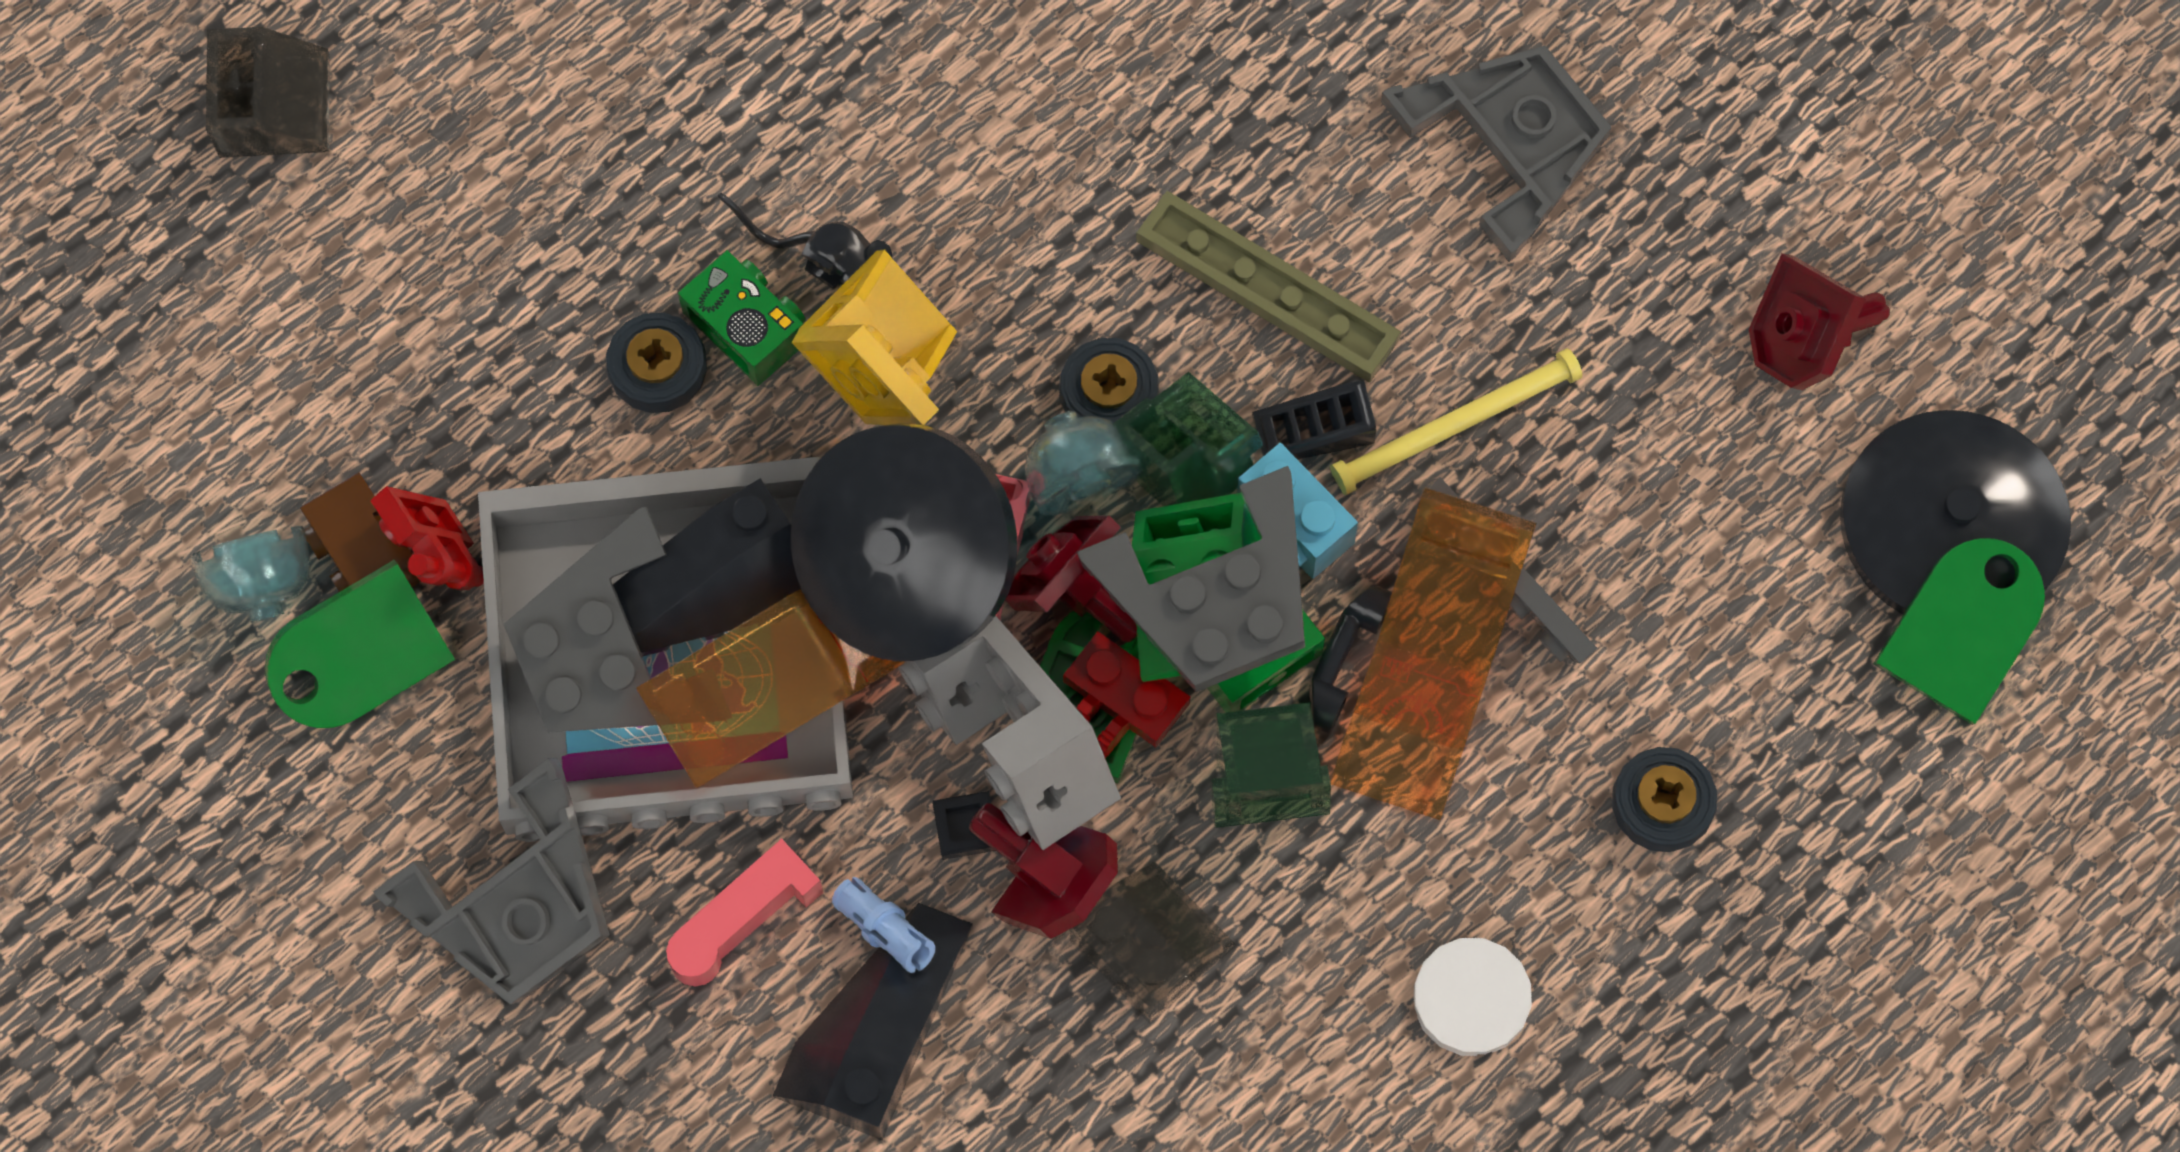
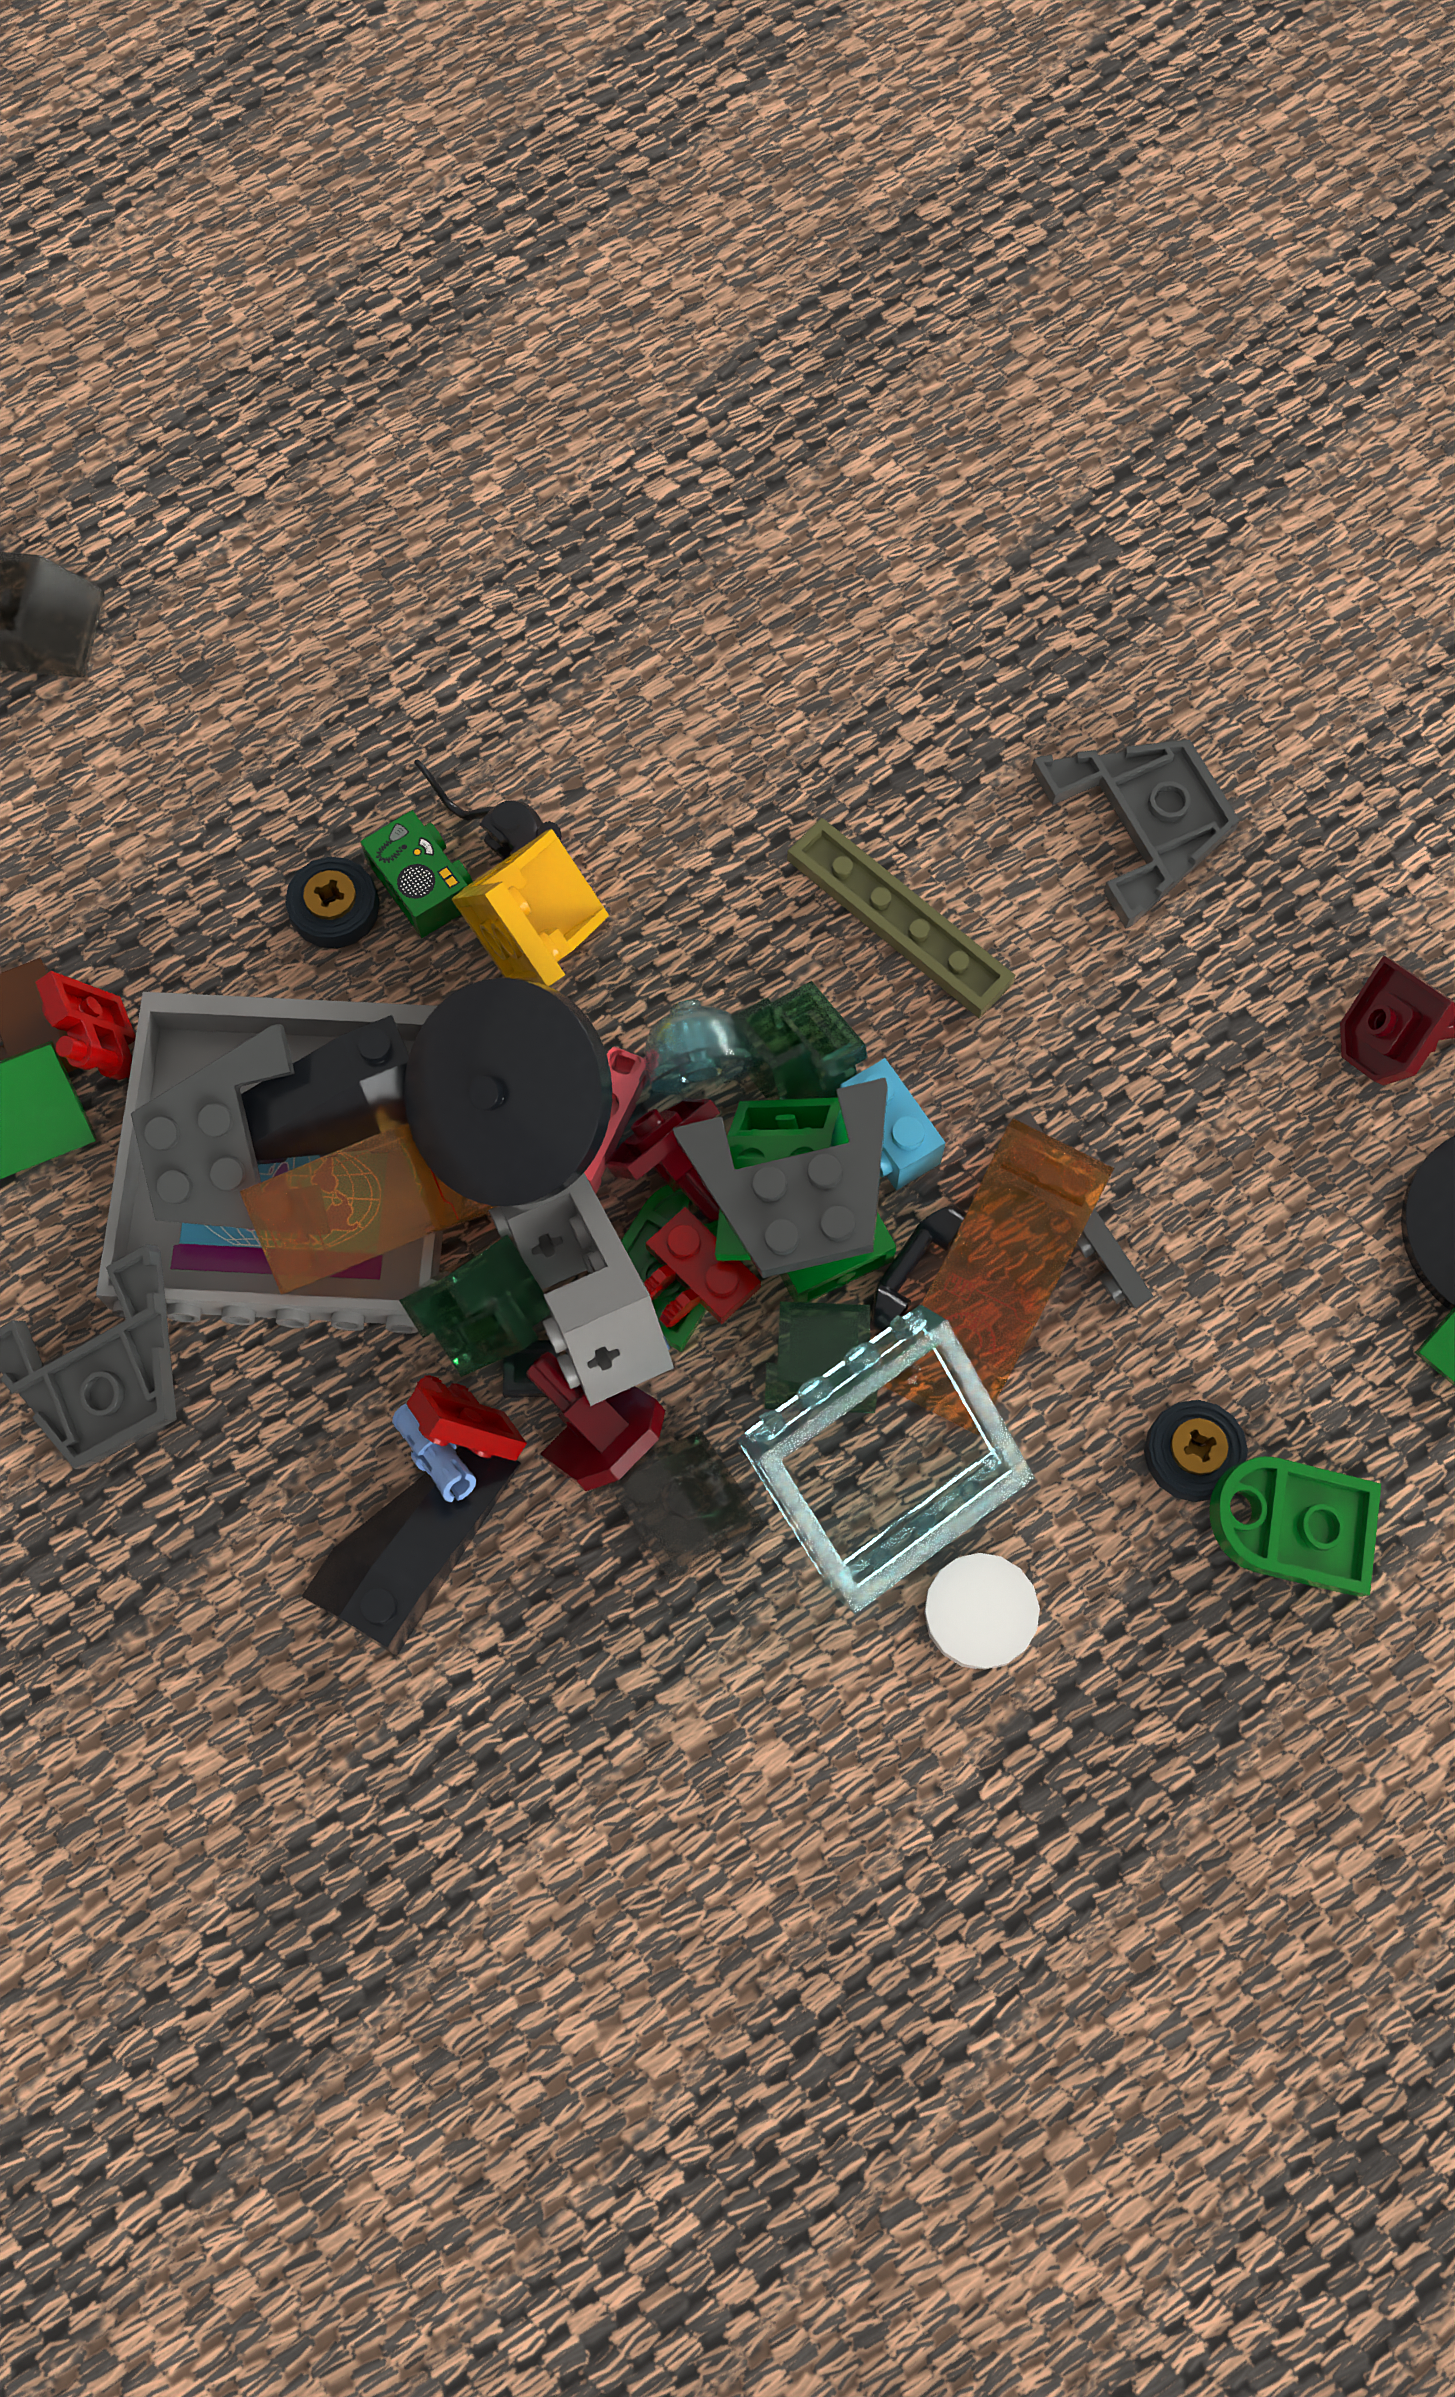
camera: 10 degrees right, 0 degrees up
coral leg [666,838,824,987] -> none
black wheel [1059,338,1159,438] -> none
black slope [1252,380,1377,460] -> none
light yellow bar [1330,348,1582,495] -> none
none -> clear green plate [399,1234,550,1377]
none -> red hinge [406,1375,527,1461]
none -> clear light blue window [736,1304,1035,1614]
none -> green tile [1209,1456,1381,1597]

